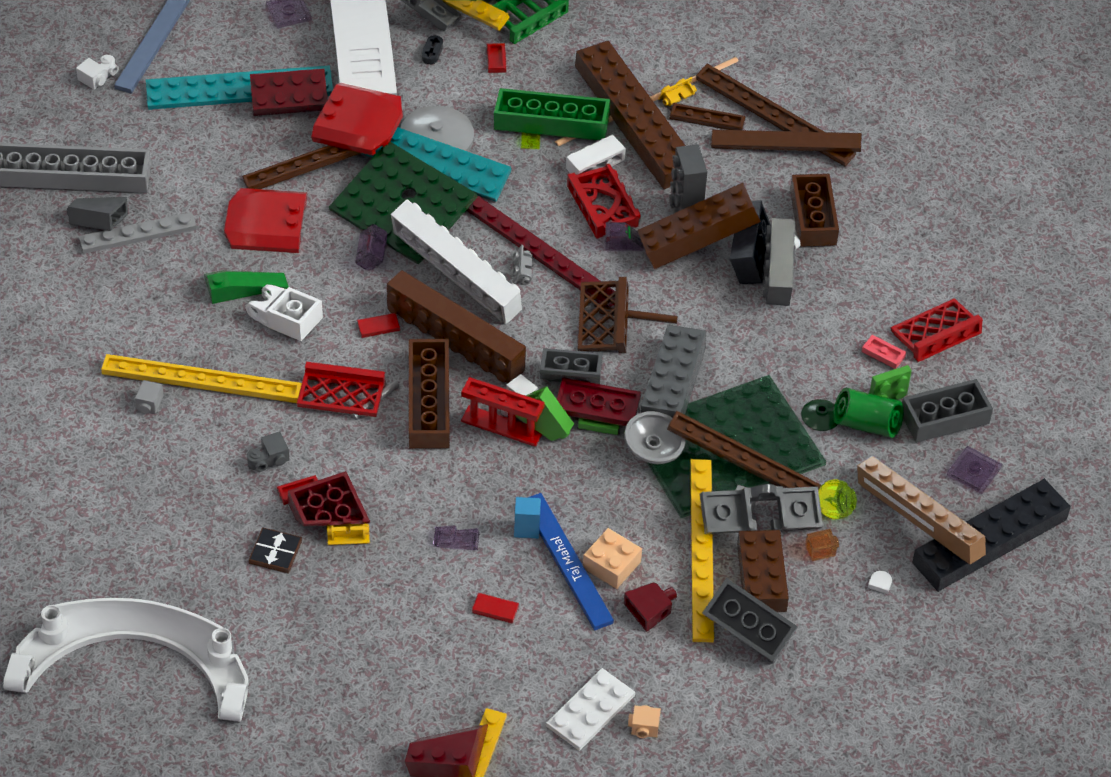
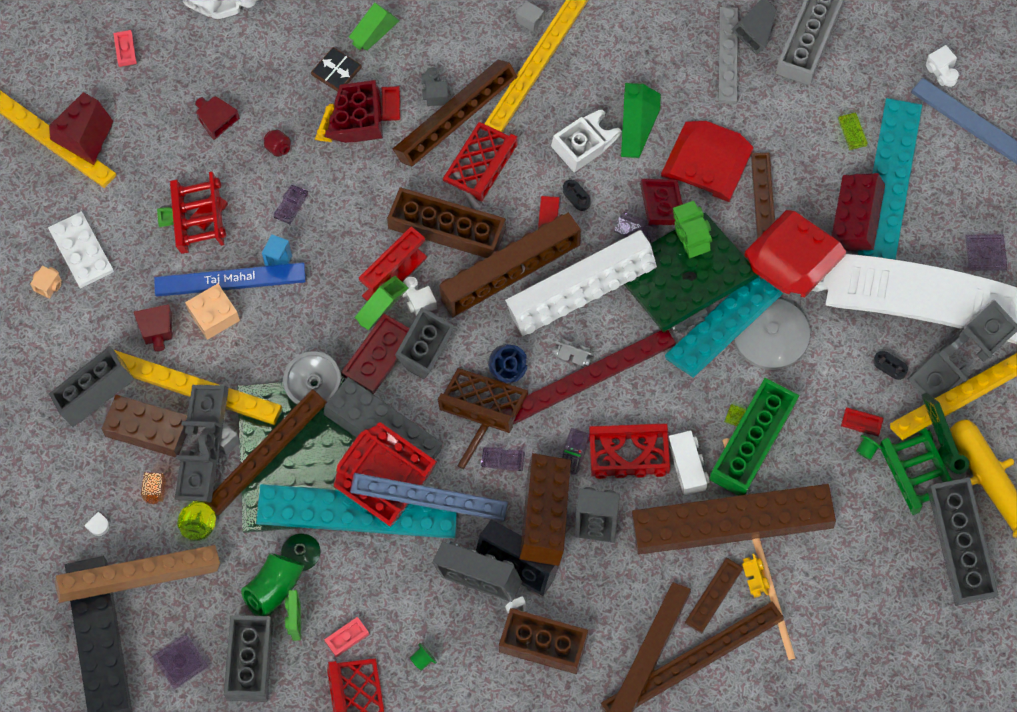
camera: 115 degrees right, 15 degrees up
none -> coral plate [113,30,137,67]
none -> bright green tile [157,207,174,227]
none -> red fence [170,172,226,254]
none -> dark red torso [195,96,240,140]
none -> teal plate [257,484,457,538]
none -> dark red head [264,129,291,157]
none -> red wedge [334,422,437,527]
none -> bright green slope [349,2,400,51]
none -> sand blue tile [350,473,508,521]
none -> reddish brown brick [392,59,518,167]
none -> green piece [409,643,437,671]
none -> clear purple slope [481,447,525,471]
none -> dark blue cylinder [488,344,528,383]
none -> black beam [563,180,591,211]
none -> dark red plate [640,178,683,225]
none -> bright green brick [673,201,712,258]
none -> clear neon green tile [838,112,868,150]
none -> green piece [856,435,883,460]

